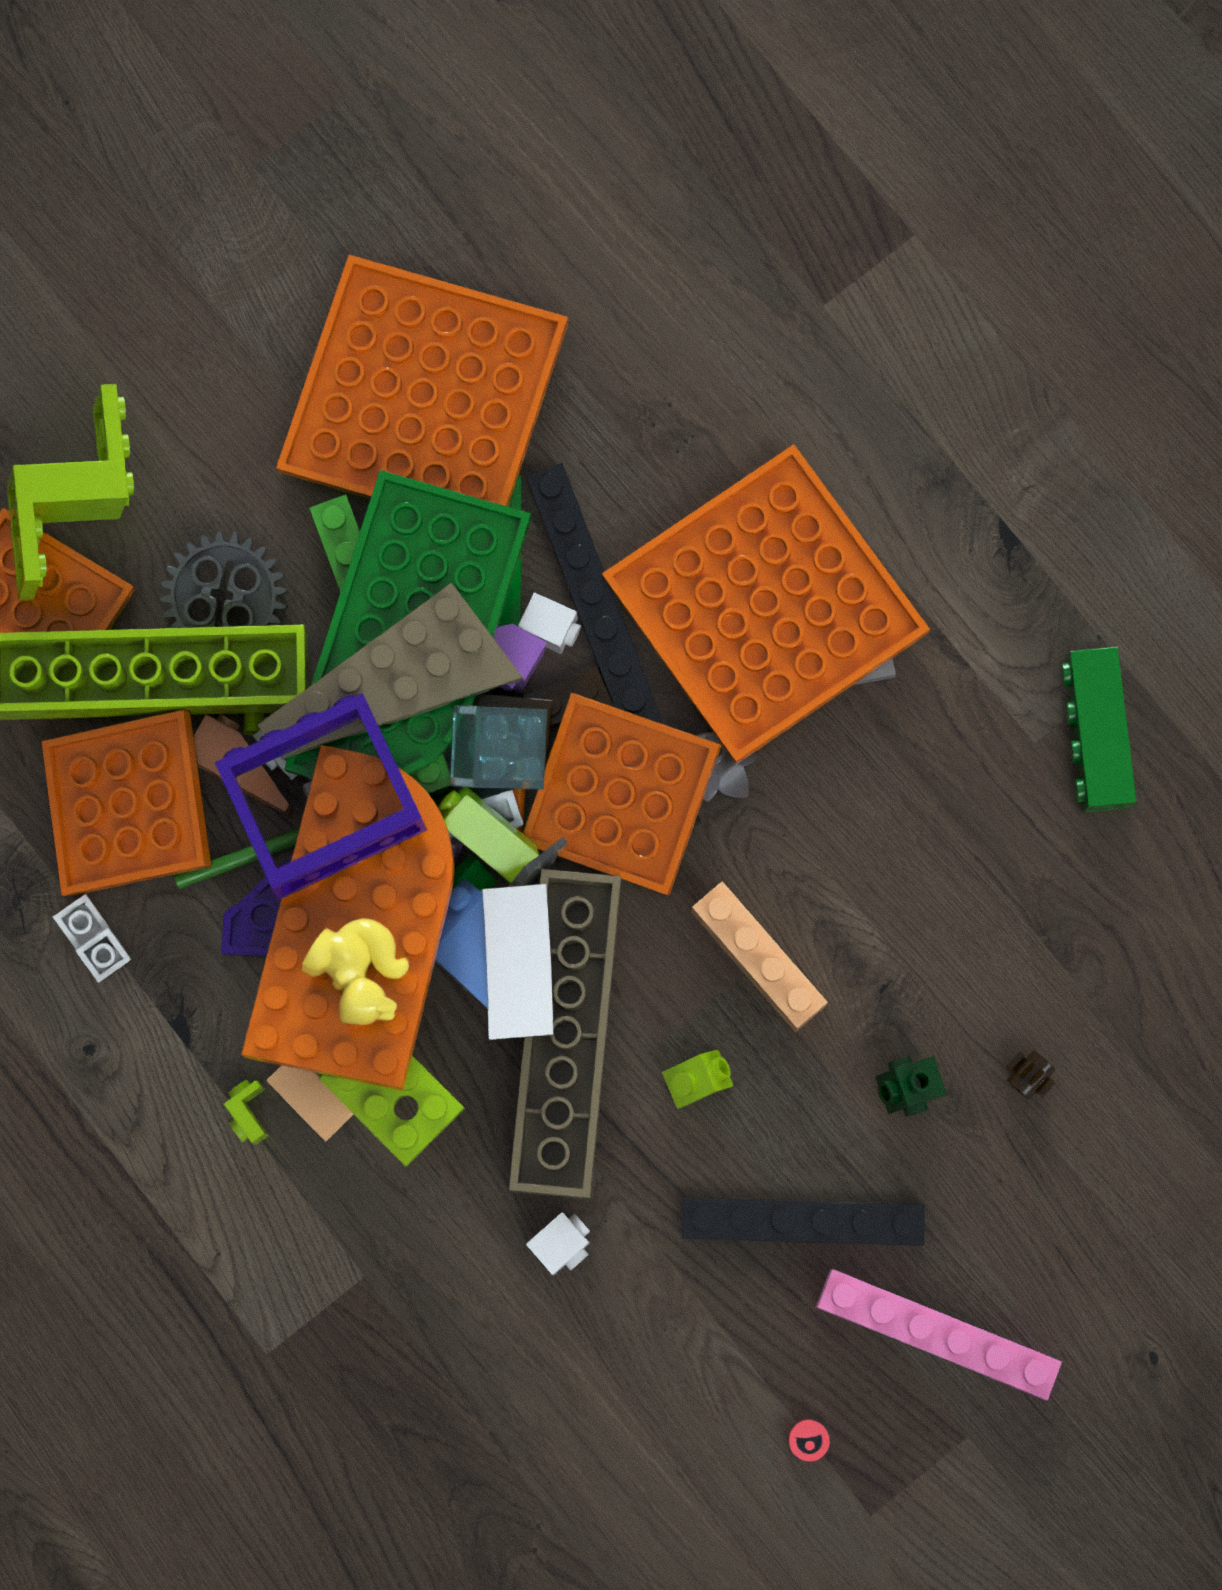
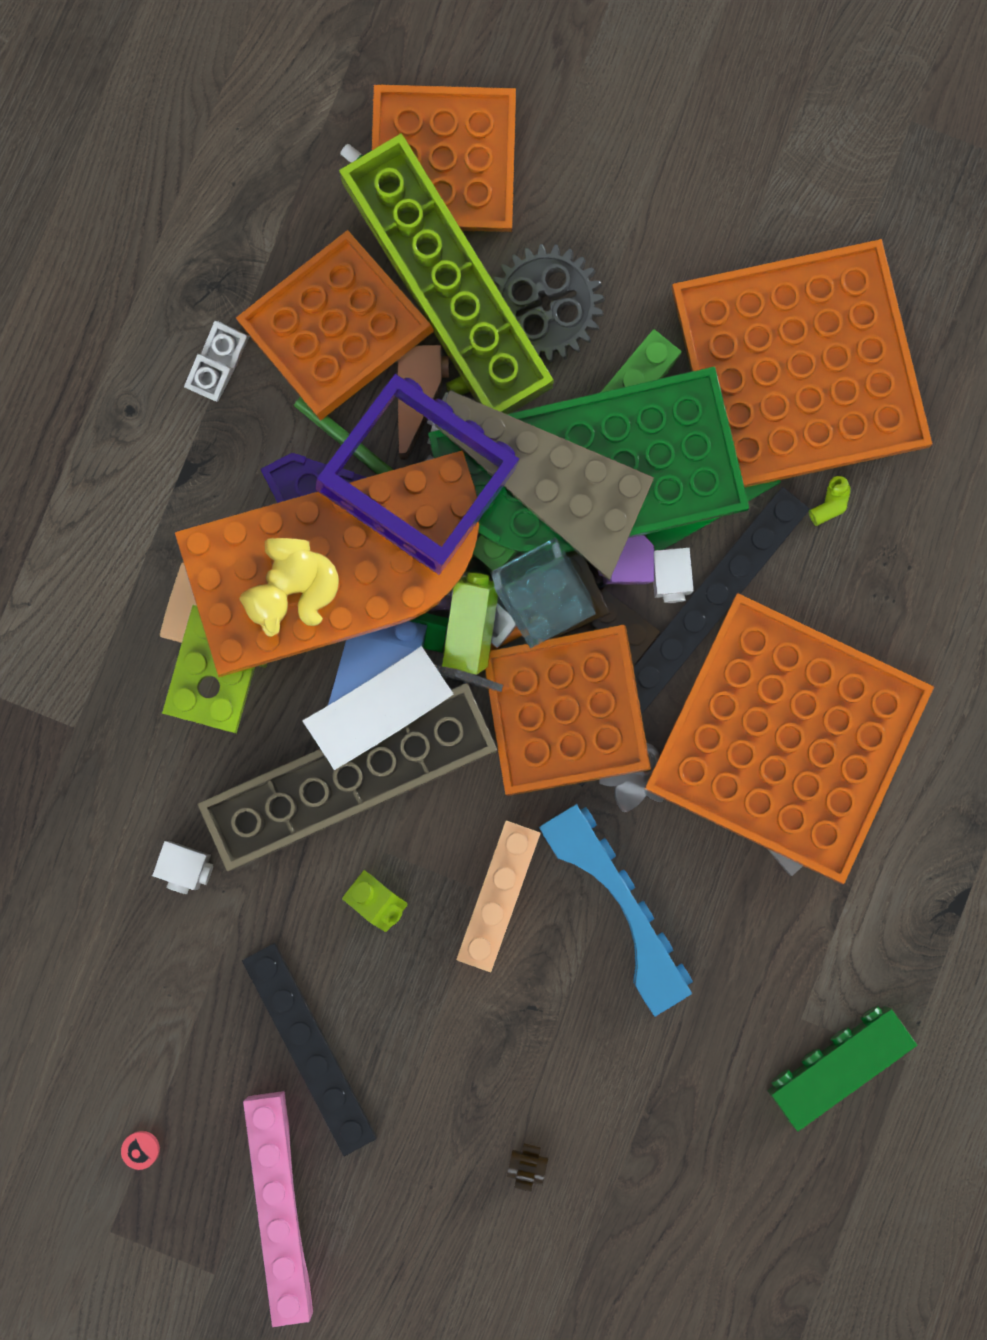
camera: 55 degrees right, 5 degrees up
lime bracket [7,384,134,601] -> none
lime bracket [224,1080,269,1145] -> none
dark green brick [875,1056,947,1117] -> none
none -> dark azure arch [538,804,693,1017]
none -> lime arm [808,476,851,526]

